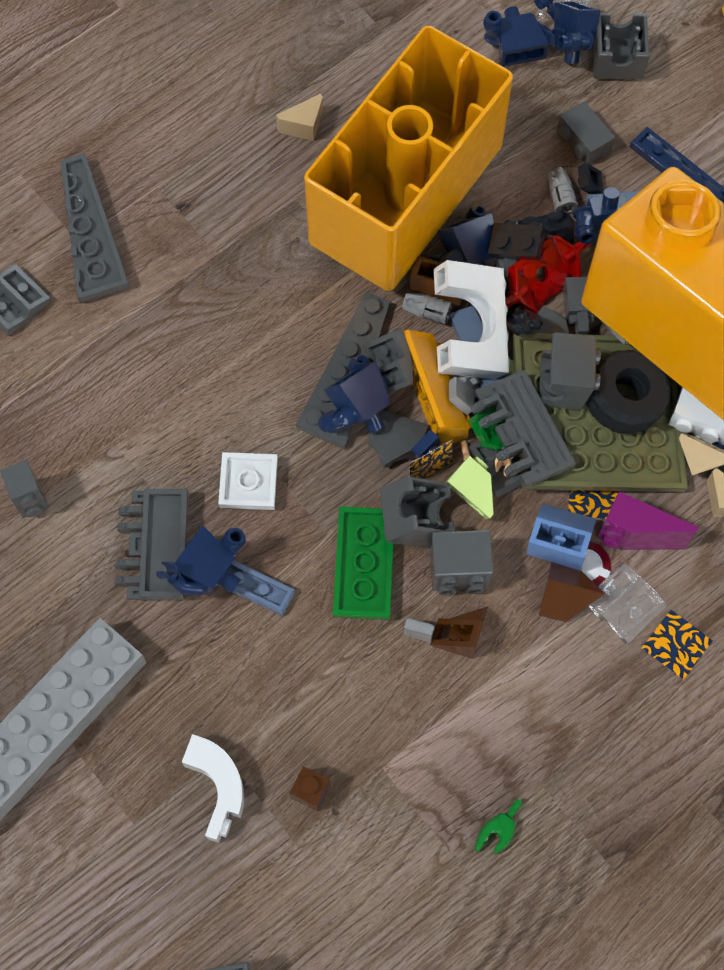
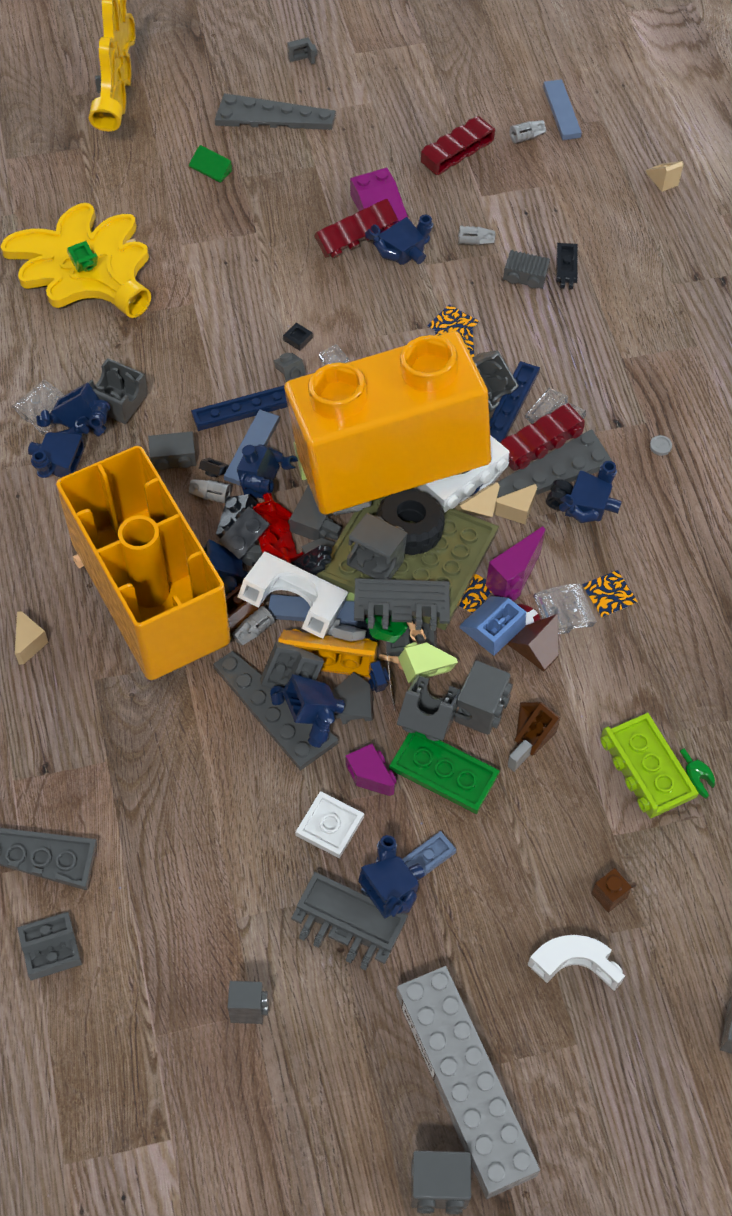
camera: 65 degrees left, 10 degrees down
none -> magenta slope [345,744,397,796]
none -> lime bracket [600,713,699,819]

